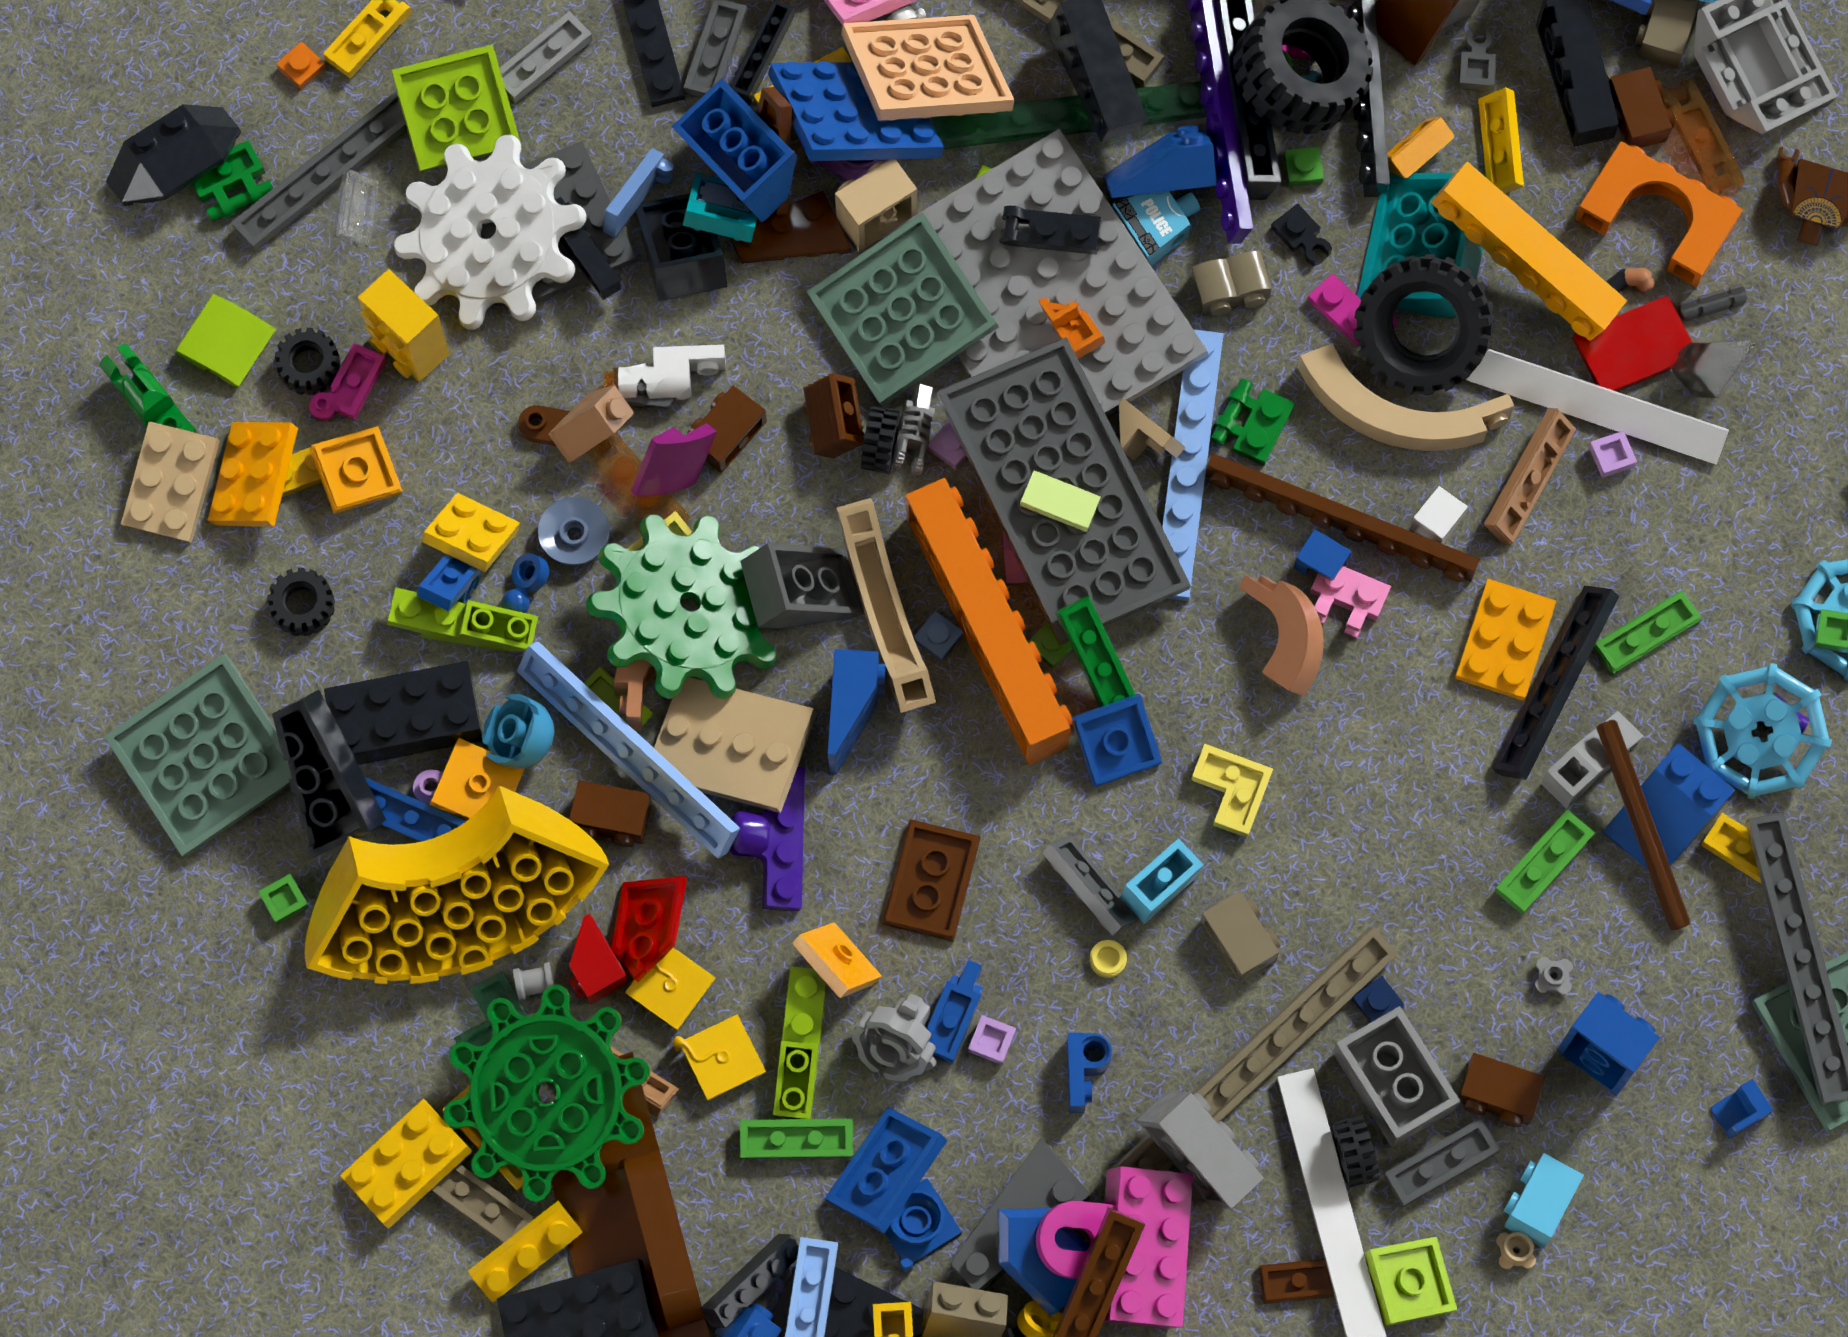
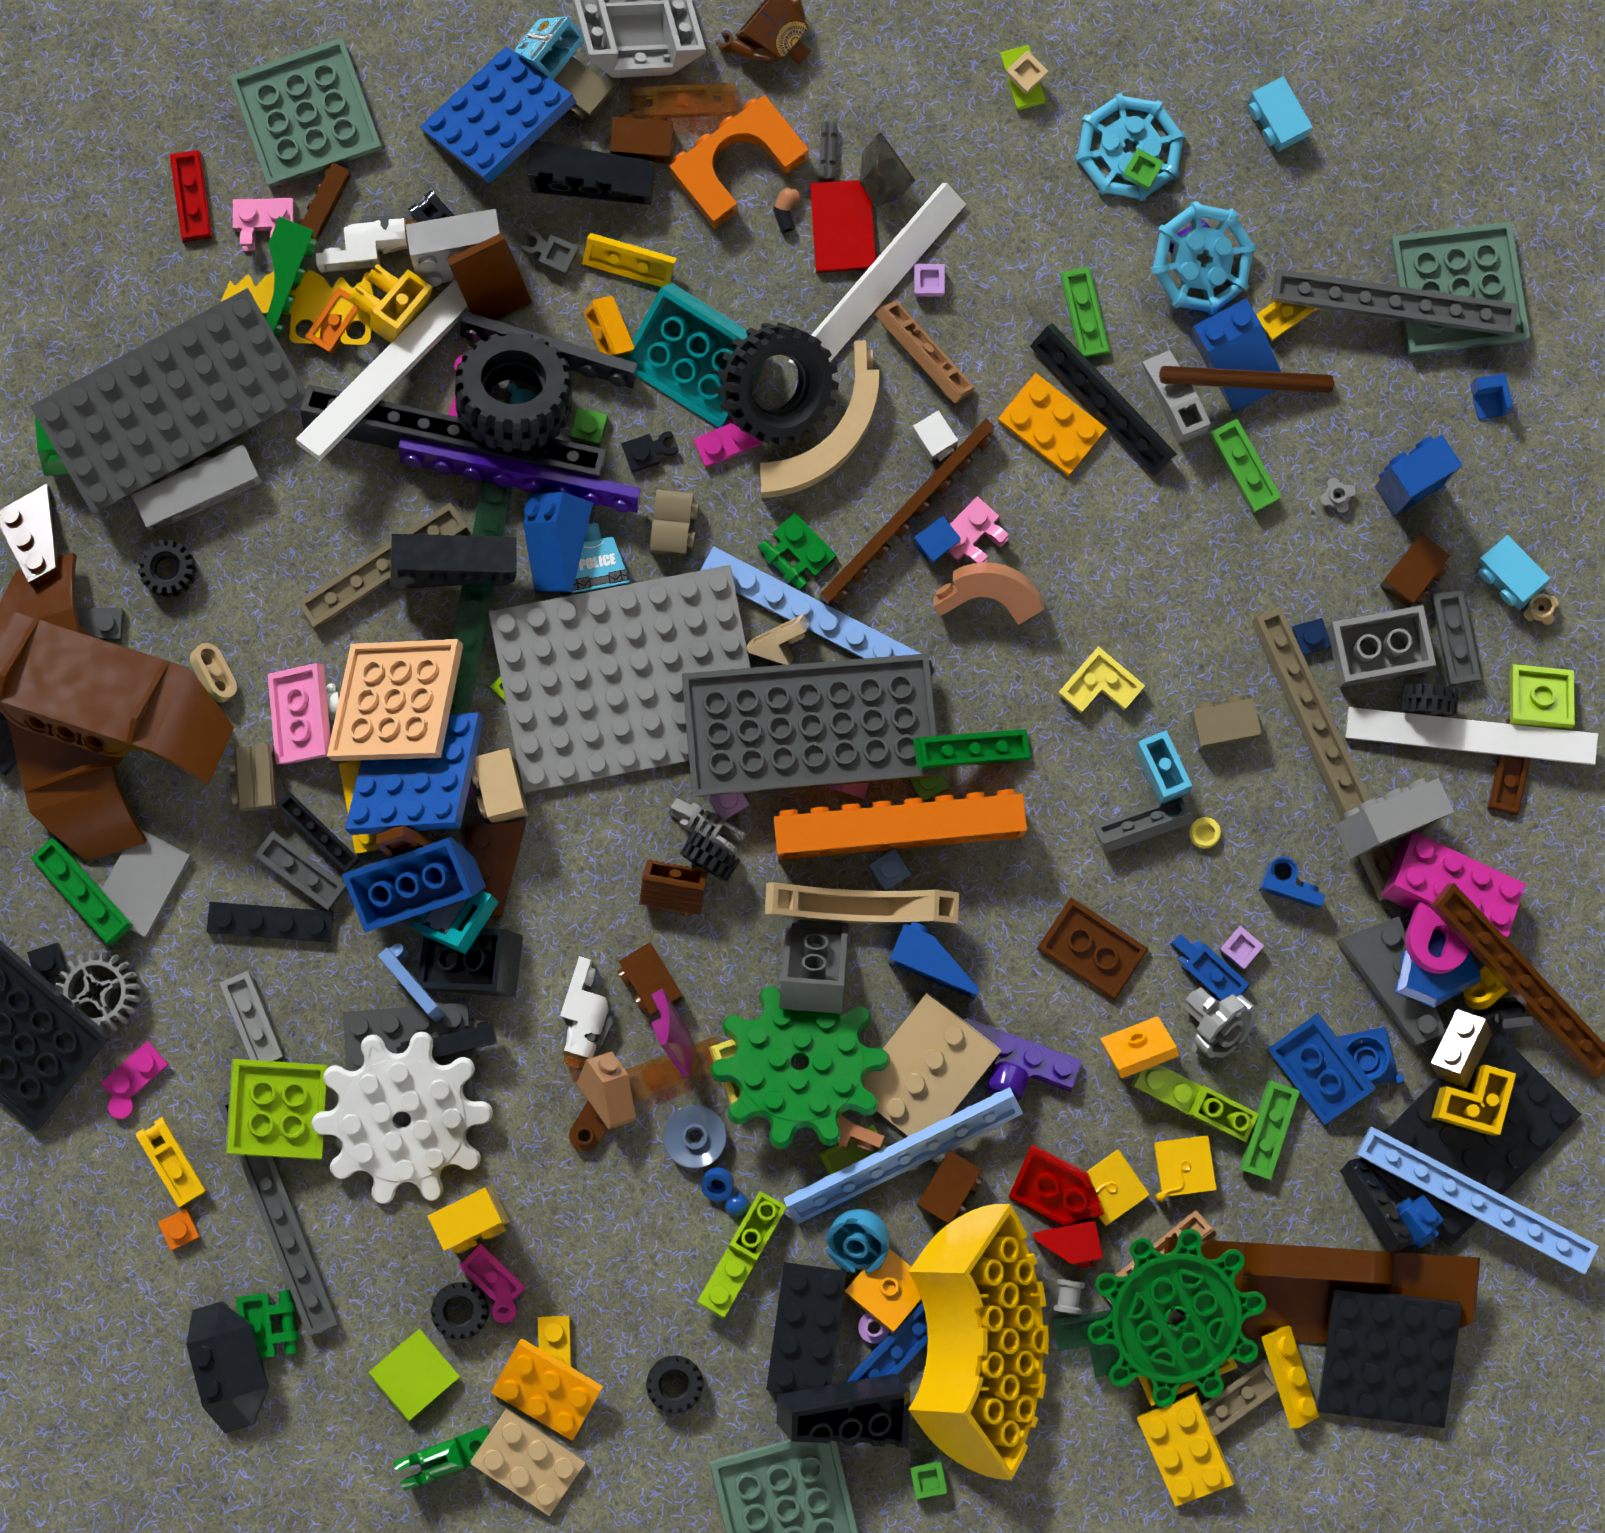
camera: 70 degrees left, 10 degrees up
light orange plate [310,426,403,514] -> none
clear plate [333,170,379,248] -> none
blue plate [417,554,482,611] -> none
yellow plate [422,493,520,572] -> none
sand green plate [806,212,999,407] -> none
black plate [999,205,1102,255] -> none
yellowish green tile [1020,470,1101,532] -> none
orange slope [1038,298,1105,359] -> none
blue tile [1072,694,1163,787] -> none
light orange brick [1430,161,1627,341] -> none

